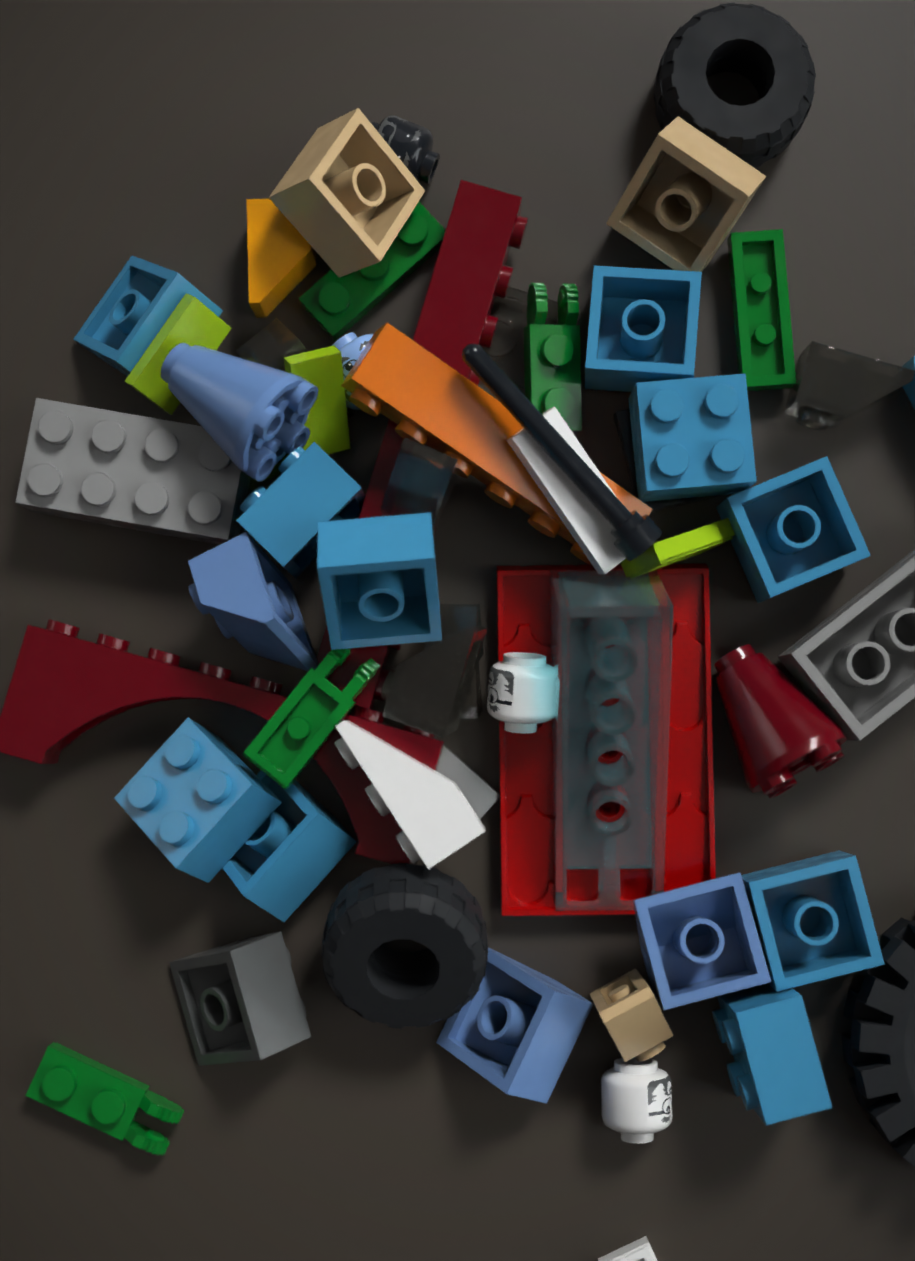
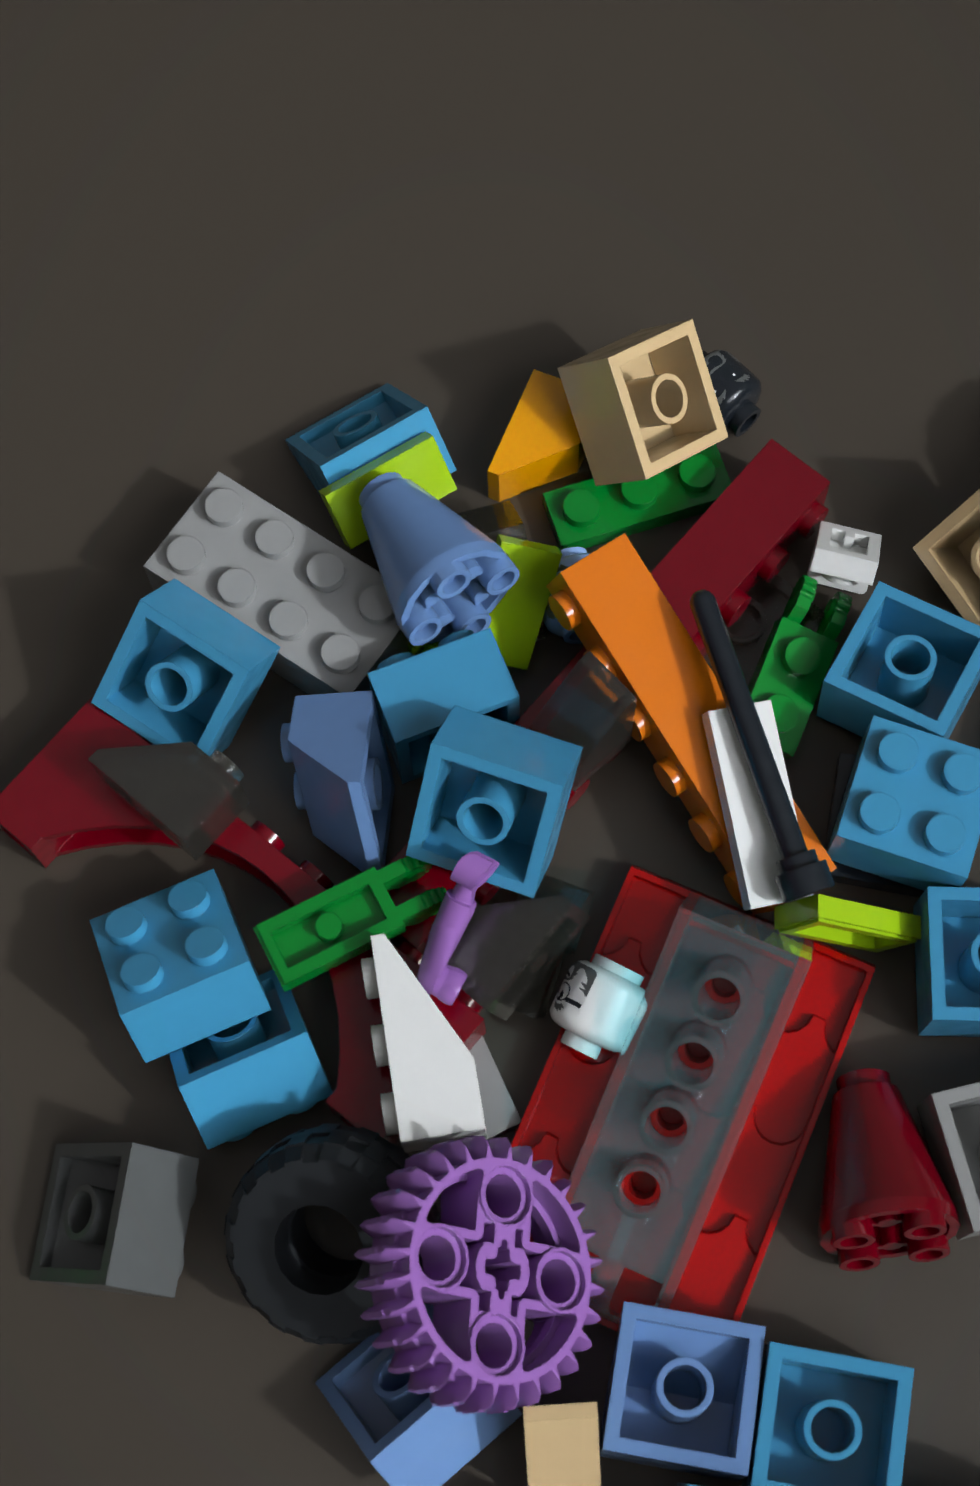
camera: 25 degrees right, 15 degrees down
none -> clear smoke slope [88,742,250,861]
none -> dark azure brick [91,578,281,772]
none -> medium lavender gear [354,1135,605,1414]
none -> medium lavender arm [417,851,499,1006]
none -> white bracket [807,521,882,594]

